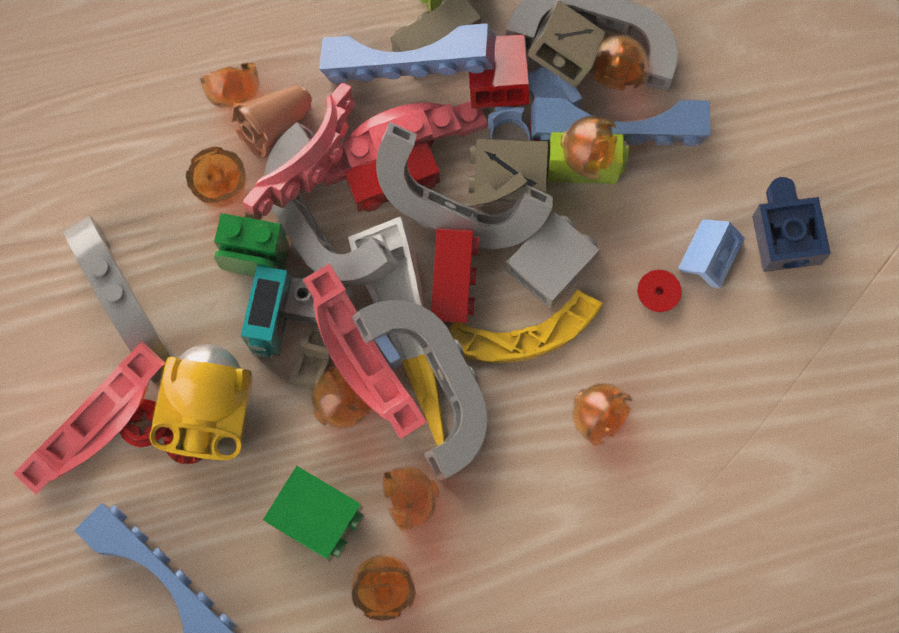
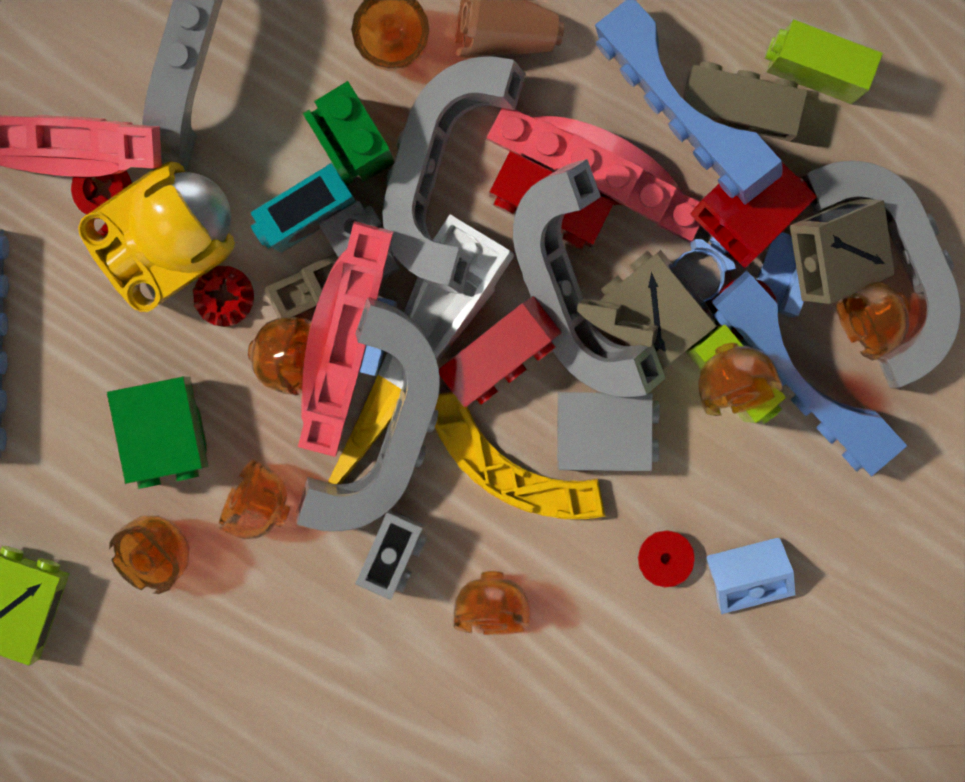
camera: 45 degrees right, 15 degrees up
coral piece [242,83,354,220] -> none
dark blue brick [752,177,831,272] -> none
none -> red gear [192,265,254,327]
none -> light grey brick [355,509,428,600]

